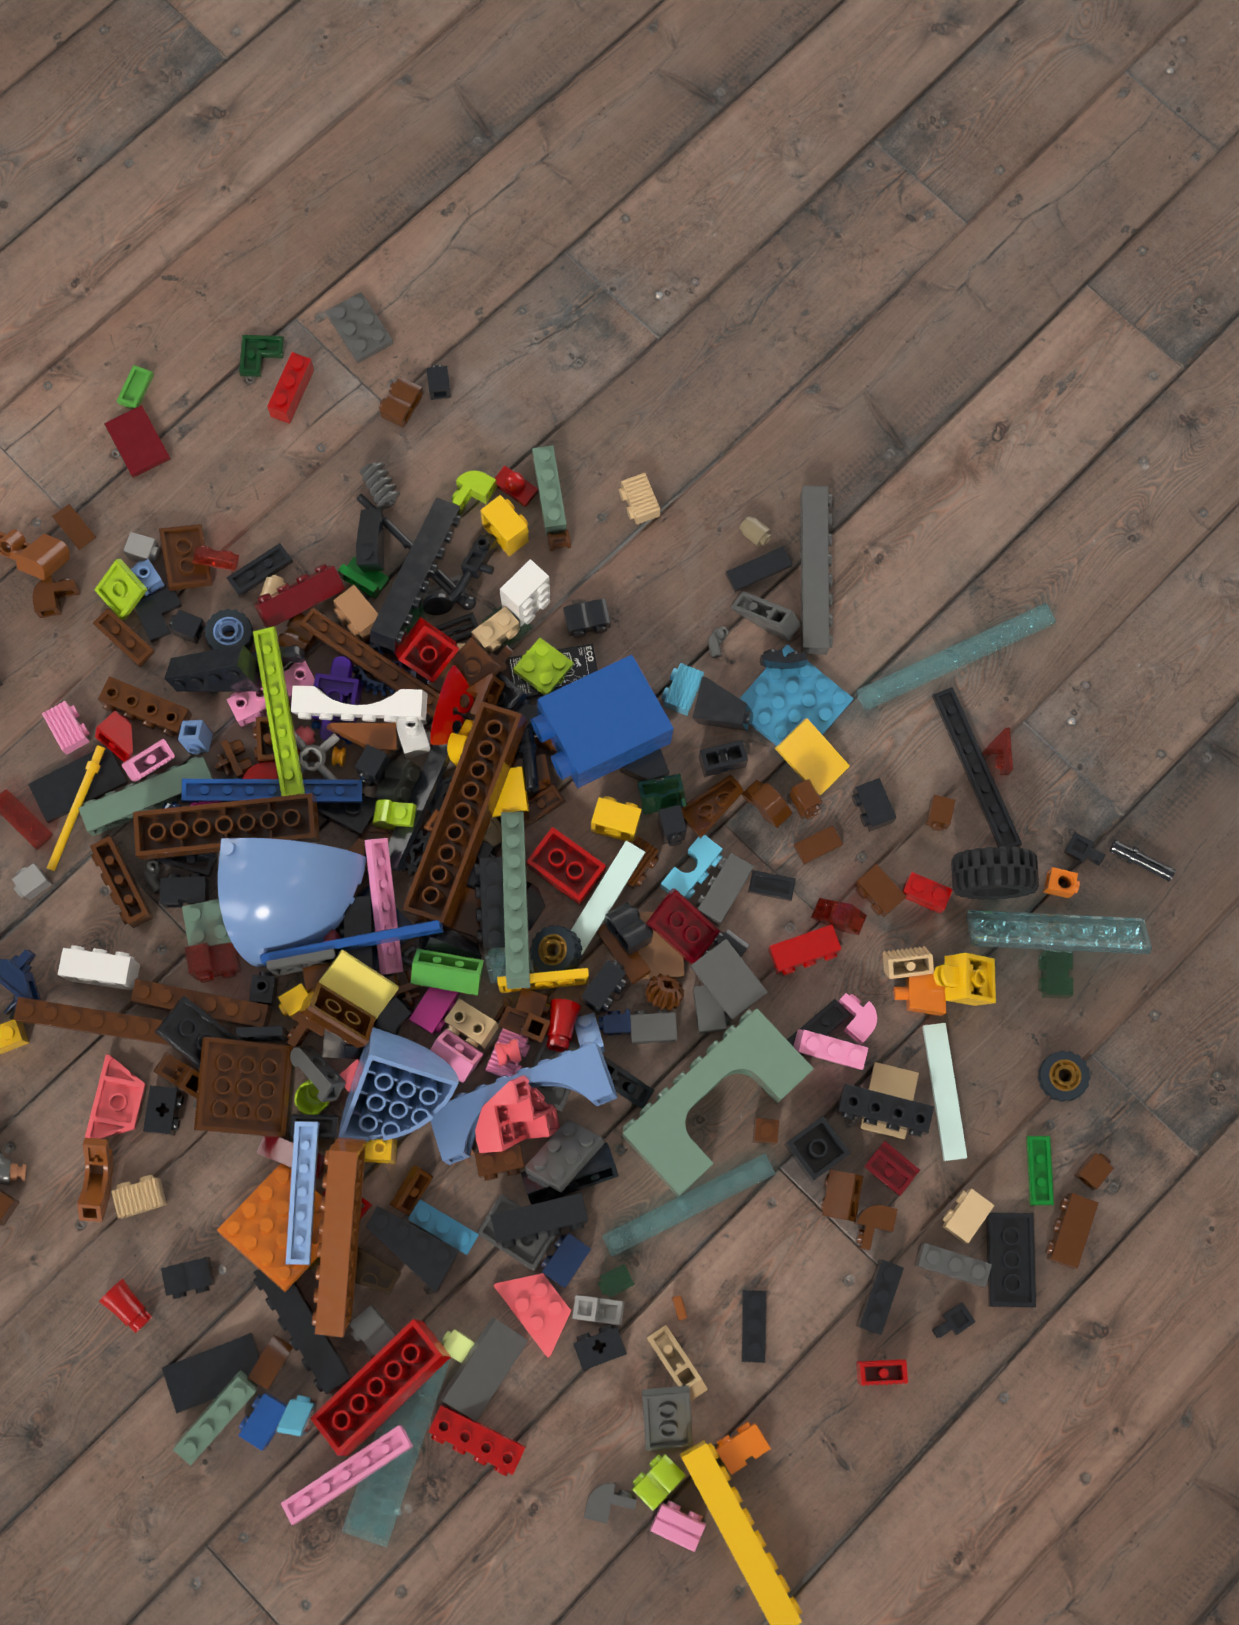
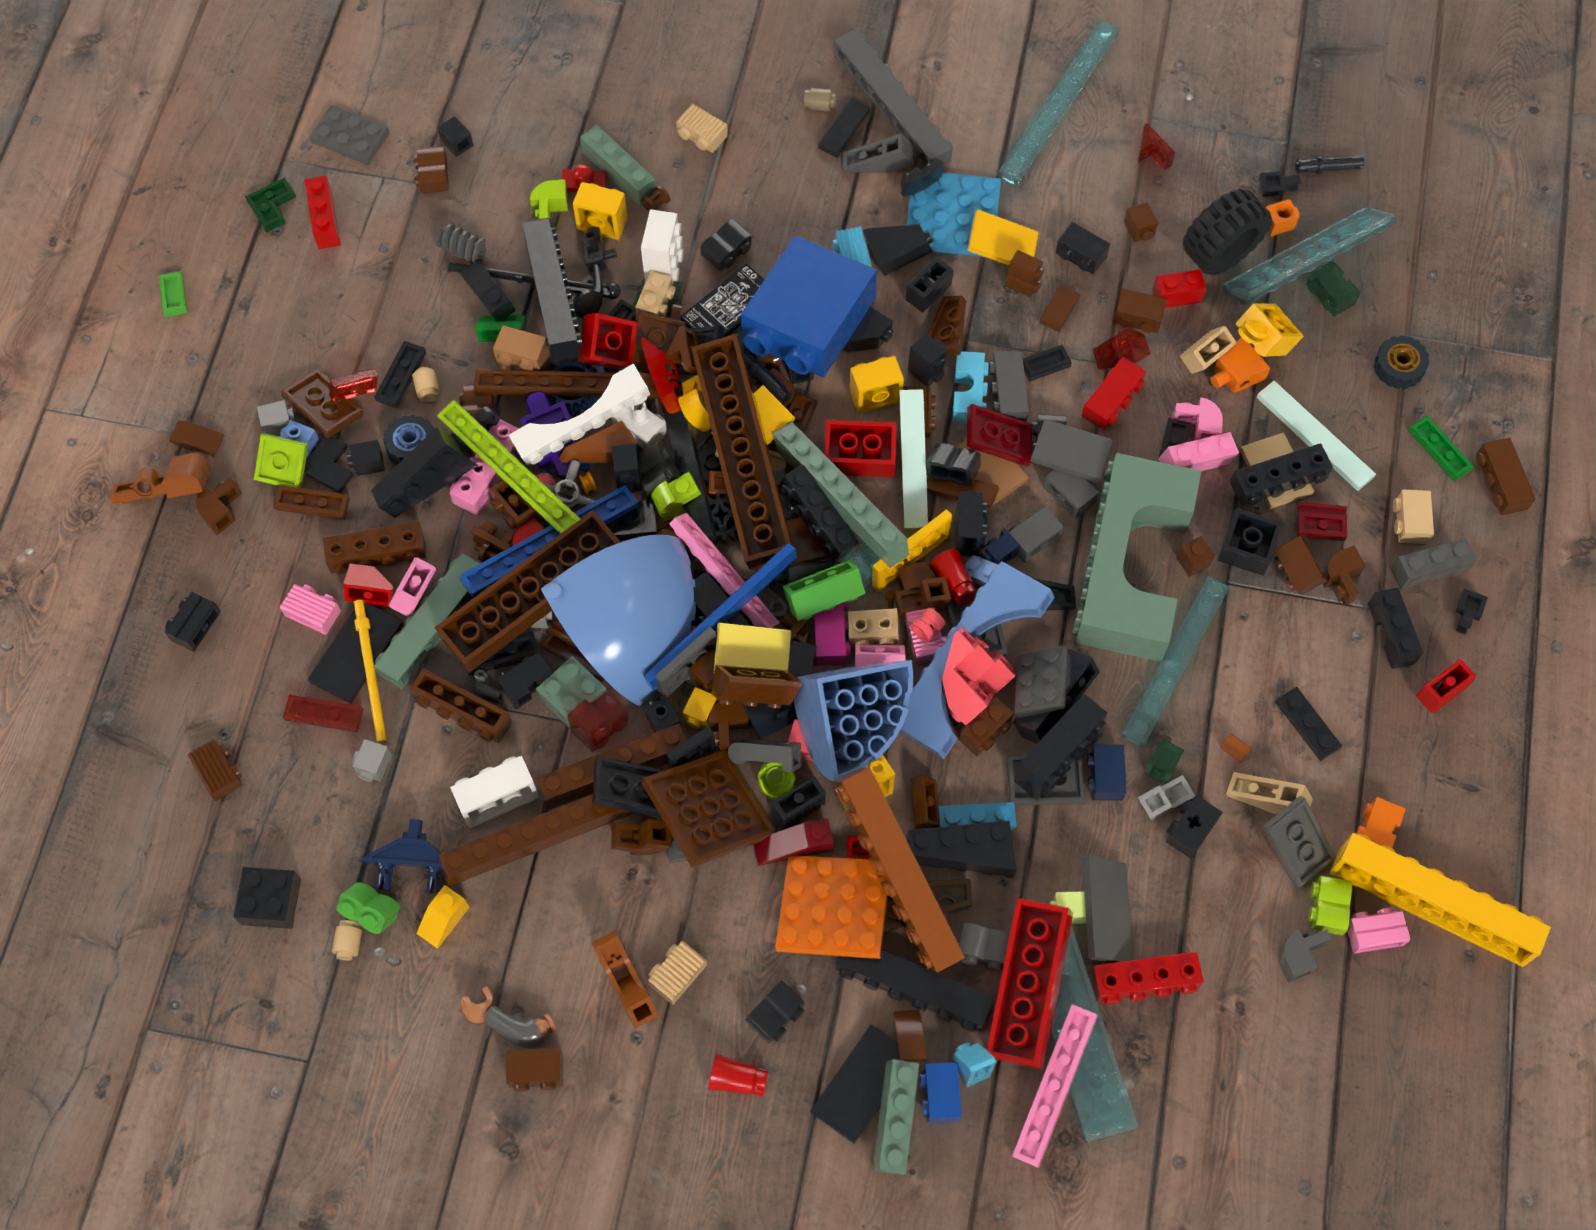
camera: 30 degrees left, 10 degrees down
coral wing [85,1054,147,1139] -> none
dark red tile [104,405,171,478] -> none
black brick [143,1085,184,1136] -> none
medium blue brick [178,720,213,754] -> none
dark red brick [254,564,345,628] -> none
light blue plate [286,1122,319,1265] -> none
coral wing [493,1273,571,1358] -> none
lime plate [513,638,574,695] -> none
black wheel [530,925,583,972] -> none
clear green brick [637,773,687,815] -> none
reddish brown gear [645,974,685,1011] -> none
dark grey arm [708,626,729,658] -> none
reddish brown brick [741,780,793,828] -> none
black tile [932,687,1022,847] -> none
black tile [986,1213,1036,1308] -> none
reddish brown brick [1074,1153,1114,1190] -> none

